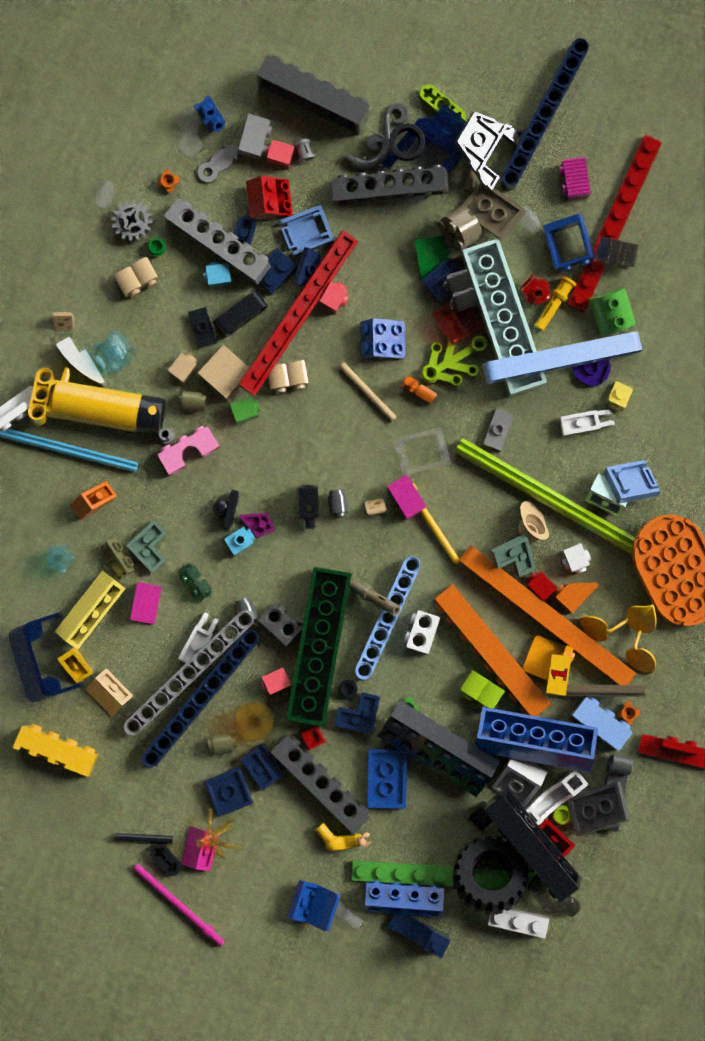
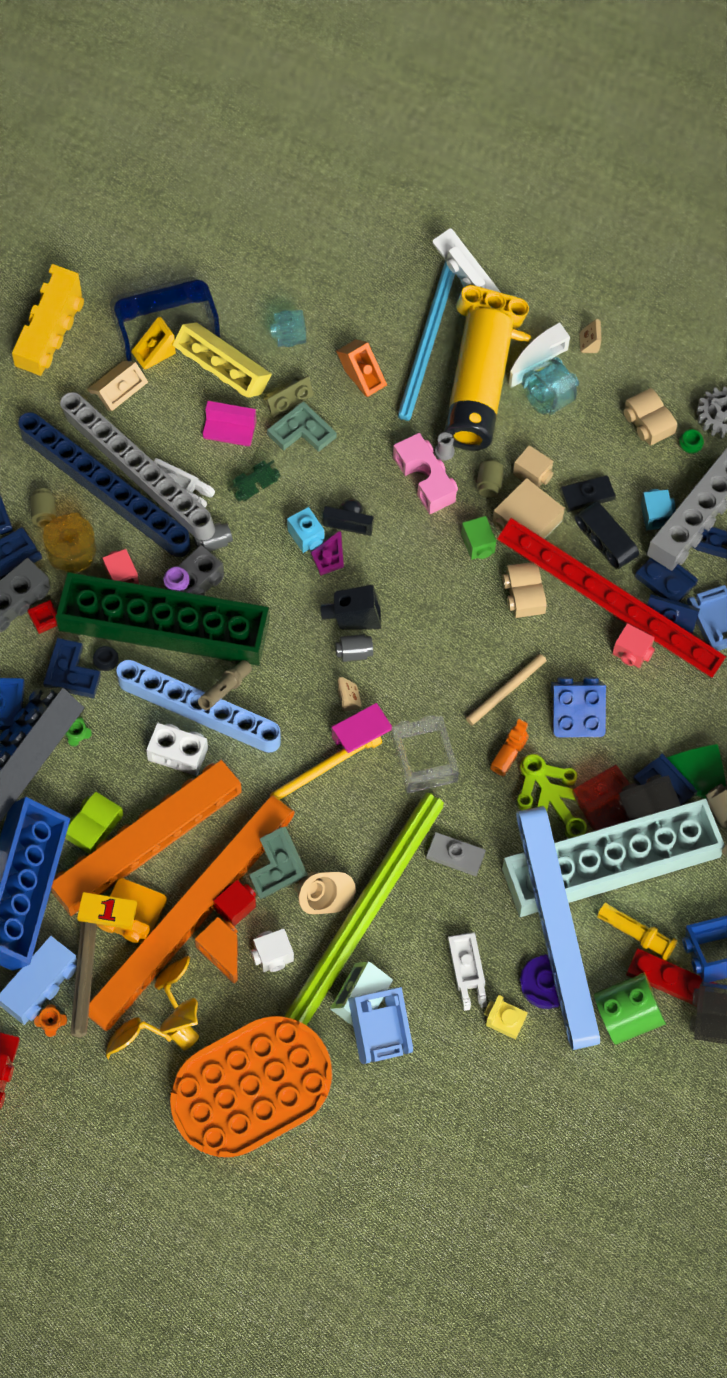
camera: 90 degrees right, 20 degrees down
red brick [520,274,551,306] -> none
none -> medium lavender plate [164,567,189,591]

